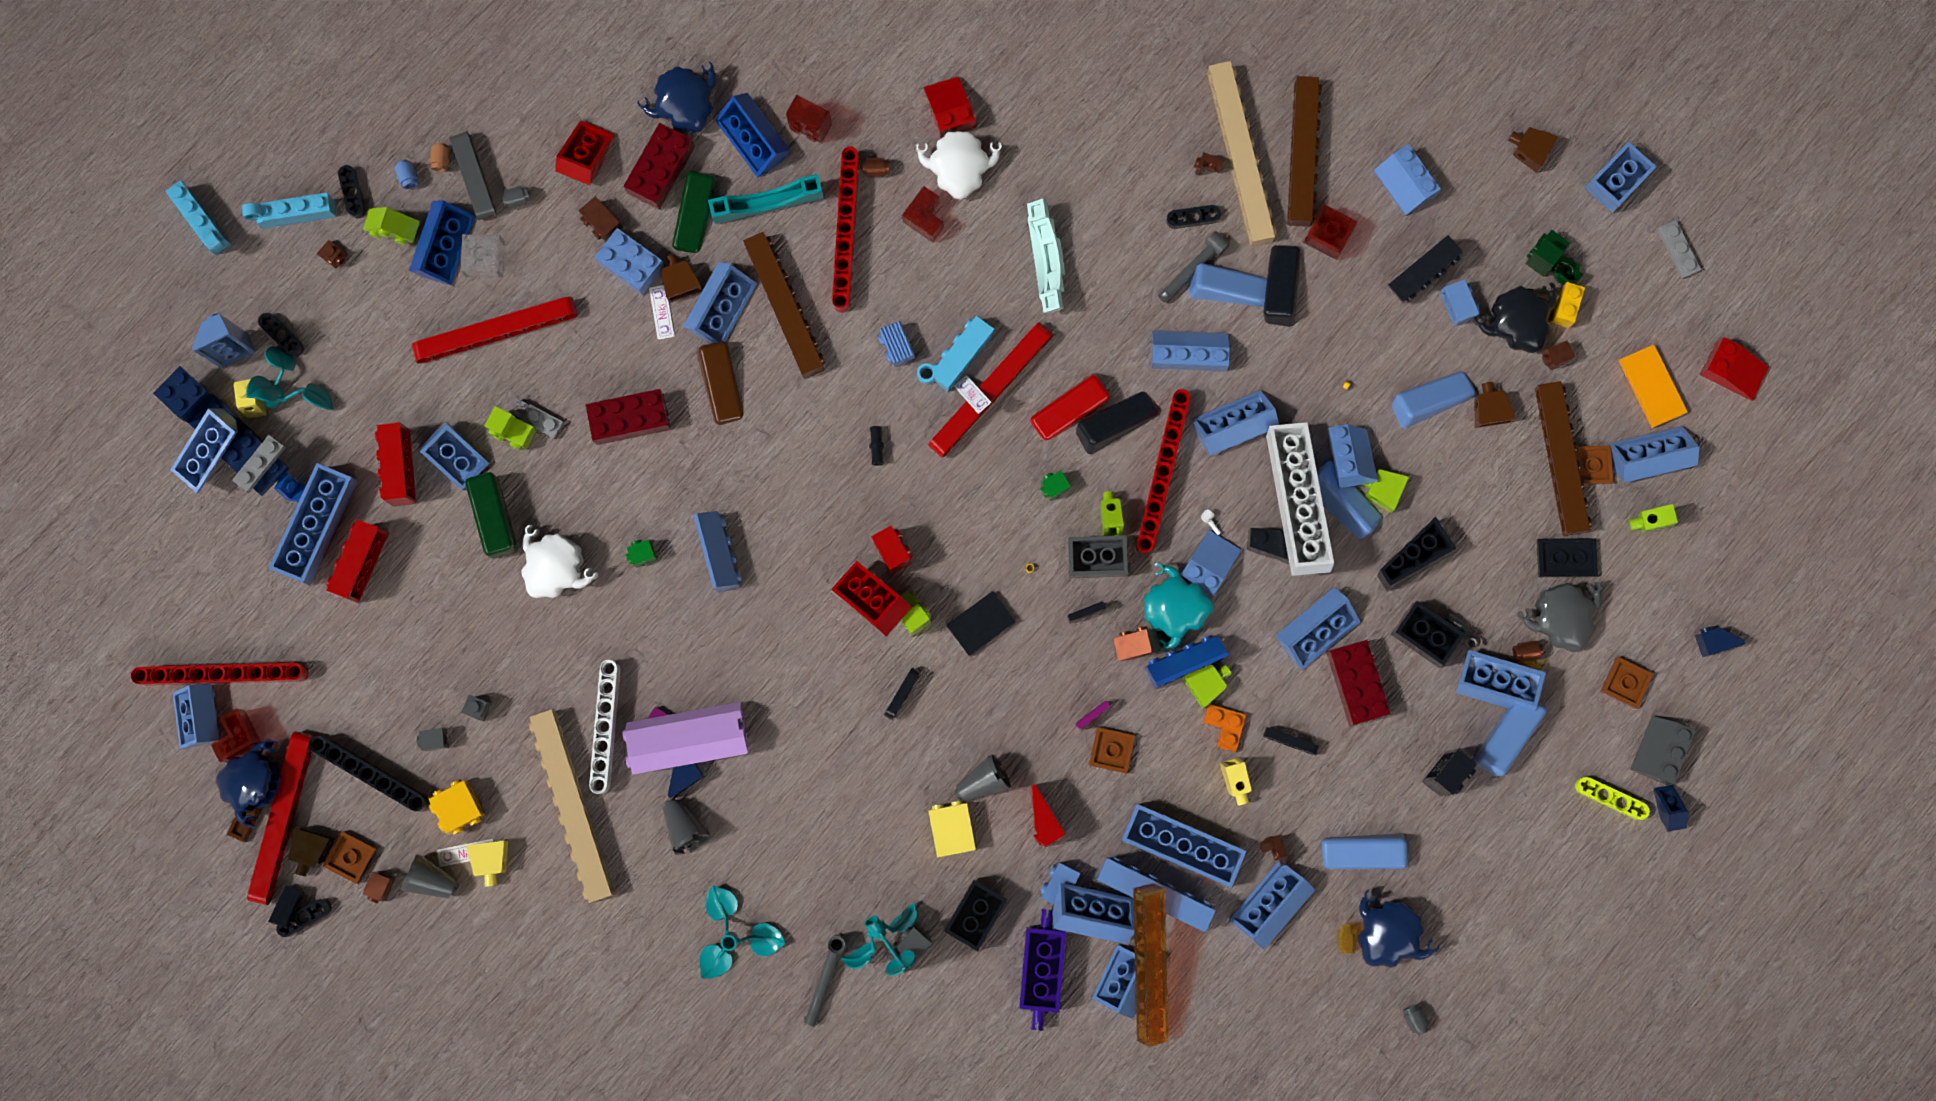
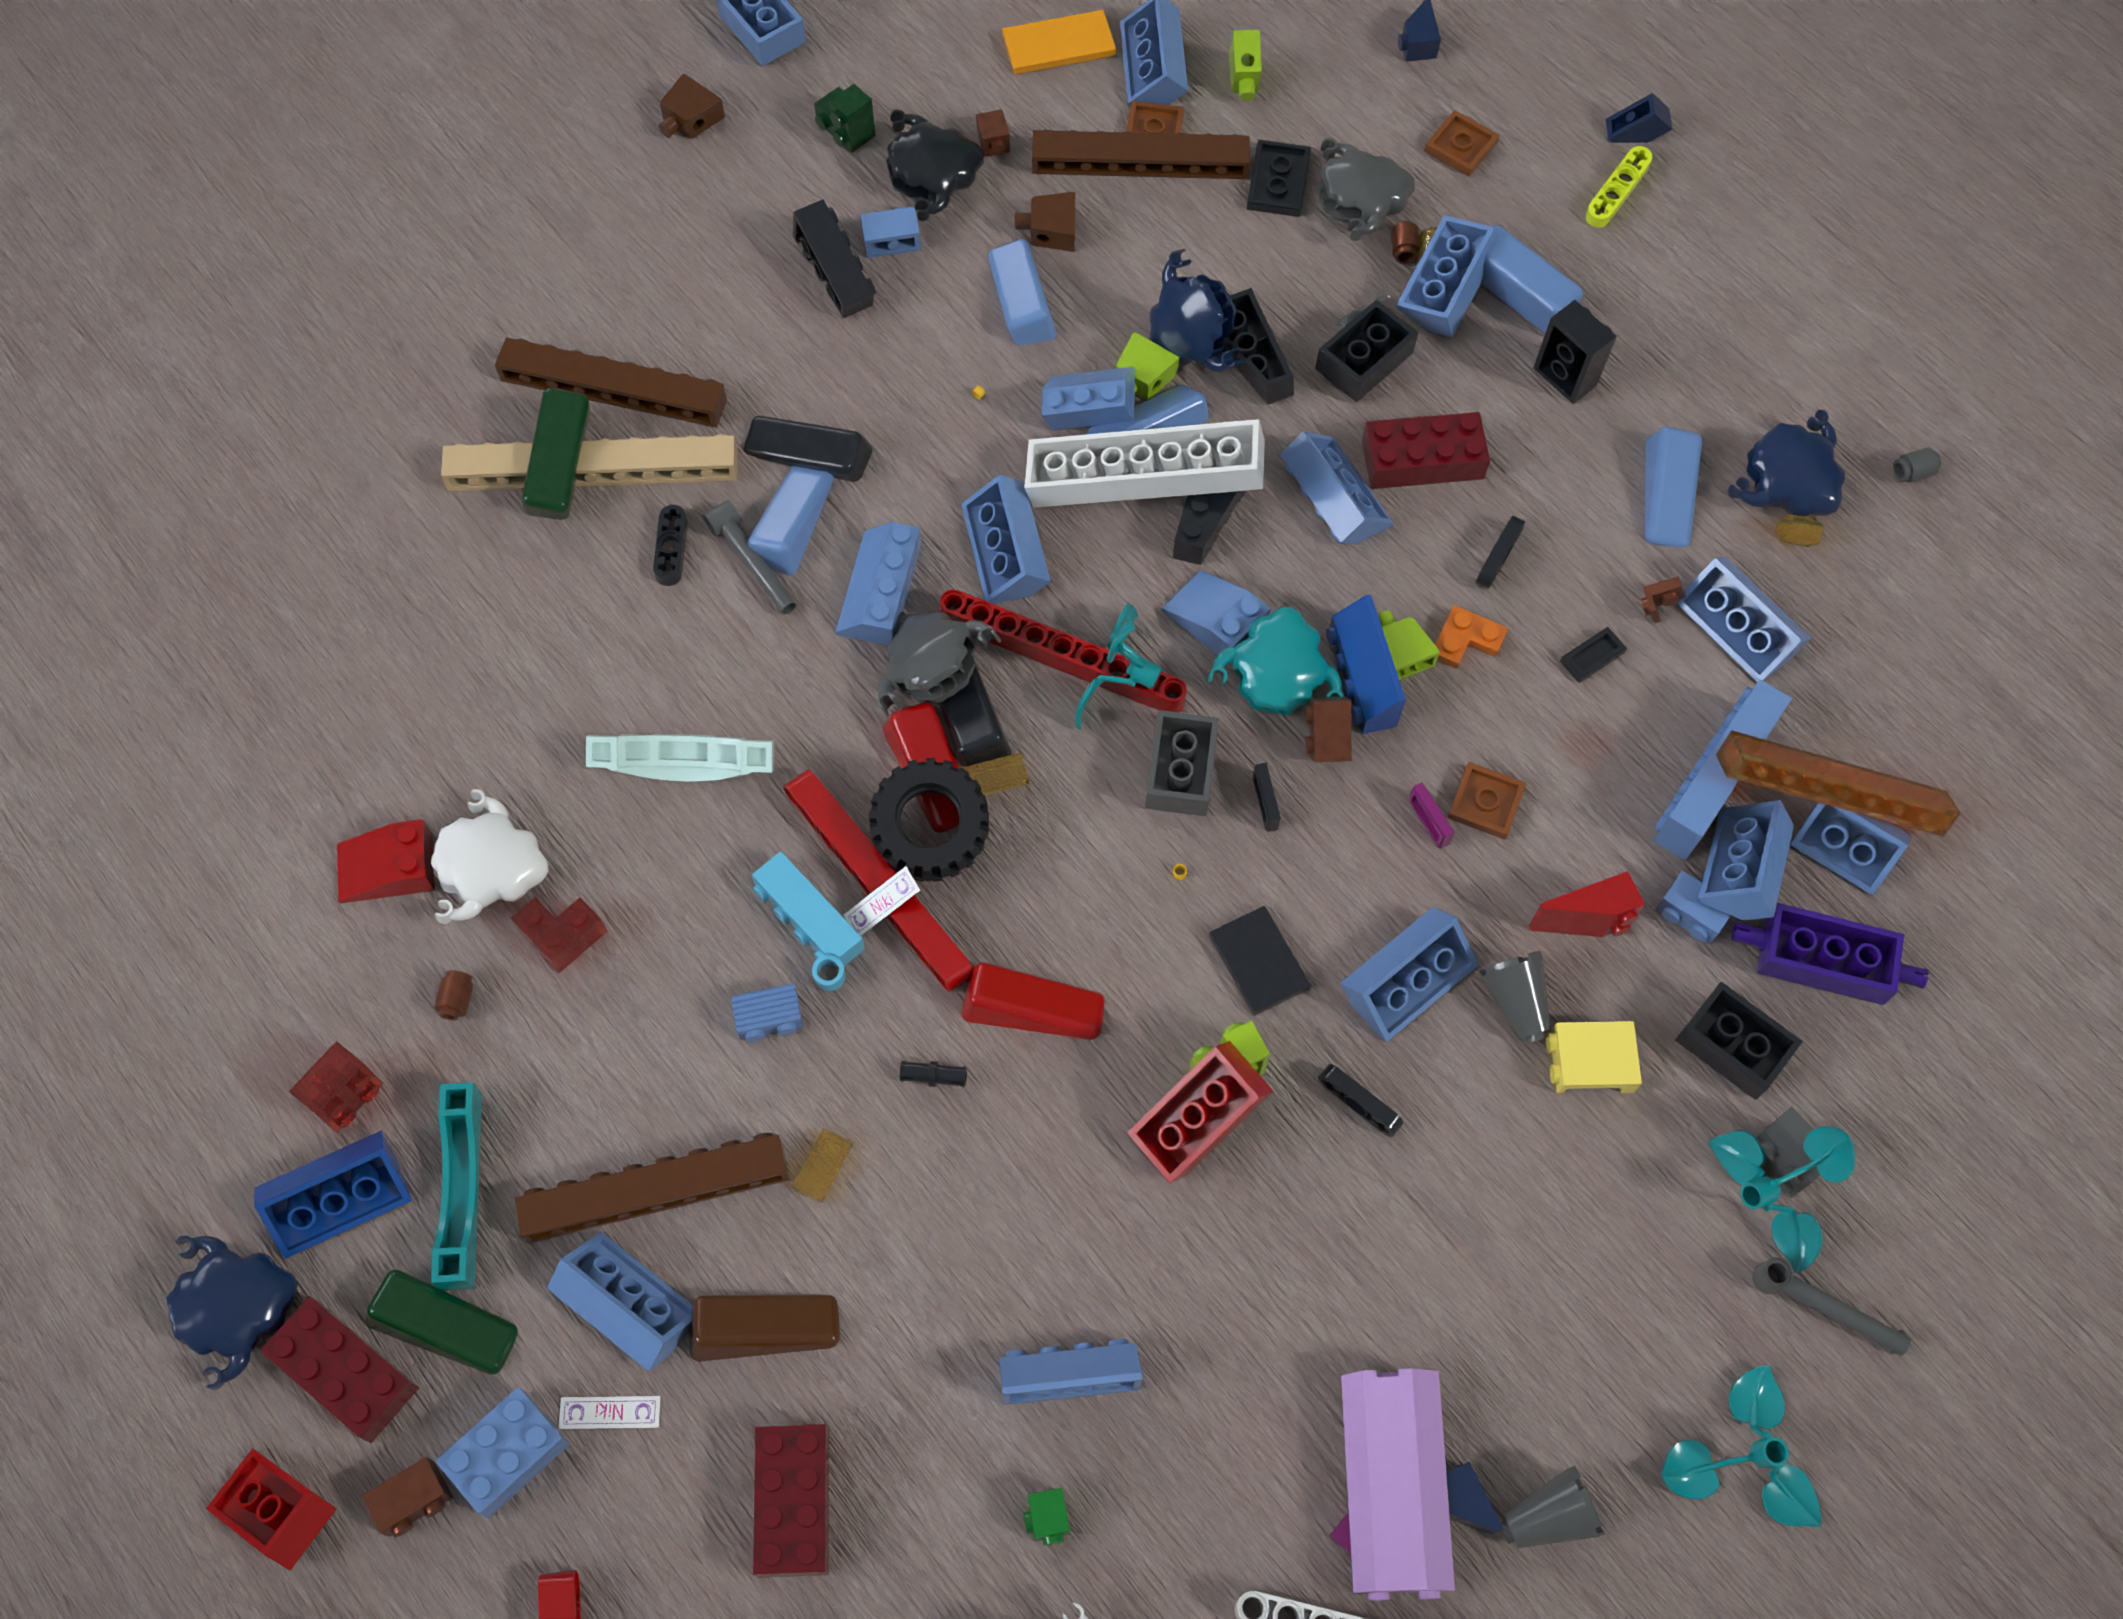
camera: 85 degrees left, 15 degrees down
reddish brown torso [661,254,703,303] -> none
red beam [832,146,859,313] -> none
red brick [871,525,913,575] -> none
green brick [1040,471,1071,501] -> none
lime torso [1100,491,1124,536] -> none
medium blue brick [1120,804,1246,888] -> none
copper bracket [1194,152,1224,175] -> none
white hand [1201,509,1221,535] -> none
light yellow torso [1220,758,1252,805] -> none
clear red brick [1303,204,1358,260] -> none
medium blue slope [1374,144,1441,216] -> none
yellow brick [1550,282,1585,328] -> none
dark green hair [1552,257,1583,285] -> none
dark grey slope [1630,716,1696,785] -> none
none -> dark green piece [522,388,590,520]
none -> clear yellow tile [792,1128,853,1203]
none -> black tyre [869,758,989,882]
none -> dark grey piece [877,611,1001,716]
none -> red piece [961,962,1105,1040]
none -> clear yellow tile [963,753,1029,795]
none -> teal plant [1075,603,1163,730]
none -> dark blue piece [1149,249,1243,371]
none -> medium blue slope [1340,907,1479,1042]
none -> black tile [1560,627,1627,683]

